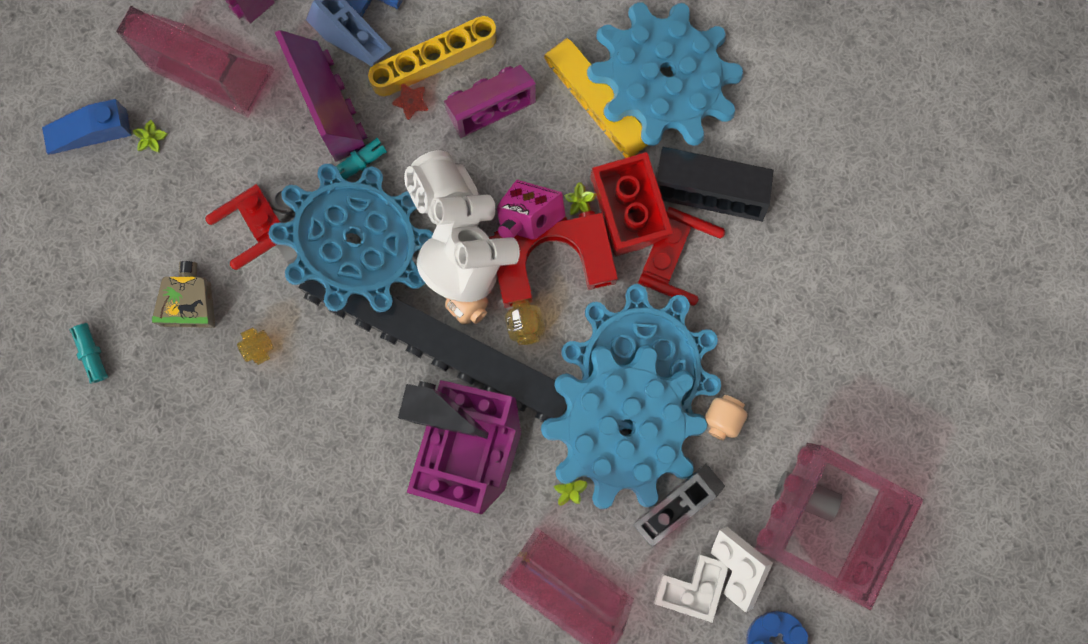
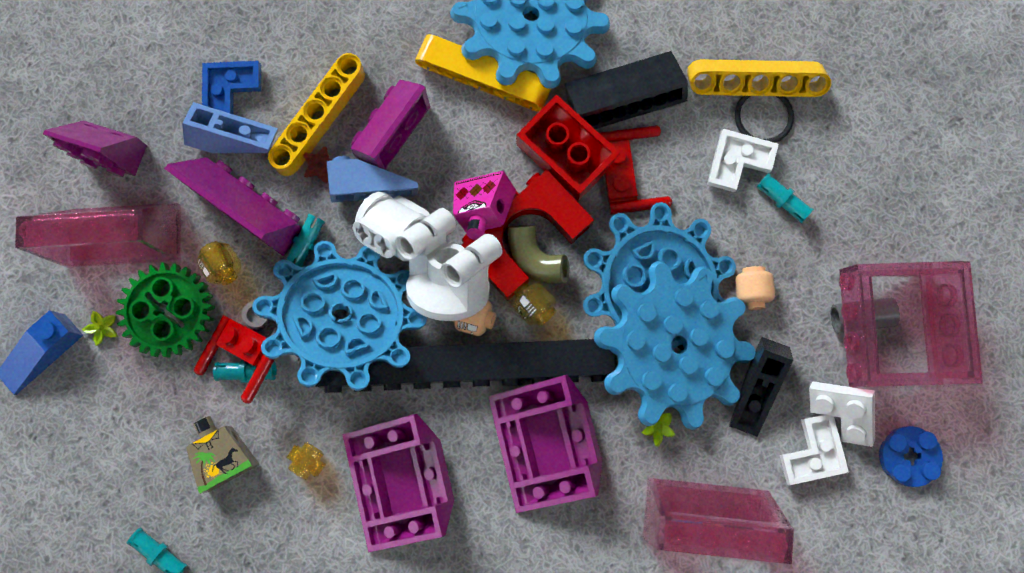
camera: 25 degrees left, 0 degrees up
black slope [398,381,489,439] -> none
lime plant [564,182,596,215] -> none
none -> green gear [116,262,215,358]
none -> clear yellow head [197,241,242,285]
none -> teal pin [213,360,277,383]
none -> medium blue slope [327,156,418,203]
none -> magenta slope [342,414,454,553]
none -> olive cylinder [507,225,570,284]
none -> yellow beam [687,59,831,97]
none -> white plate [707,129,779,192]
none -> black tyre [735,96,794,143]
none -> teal pin [756,173,814,224]

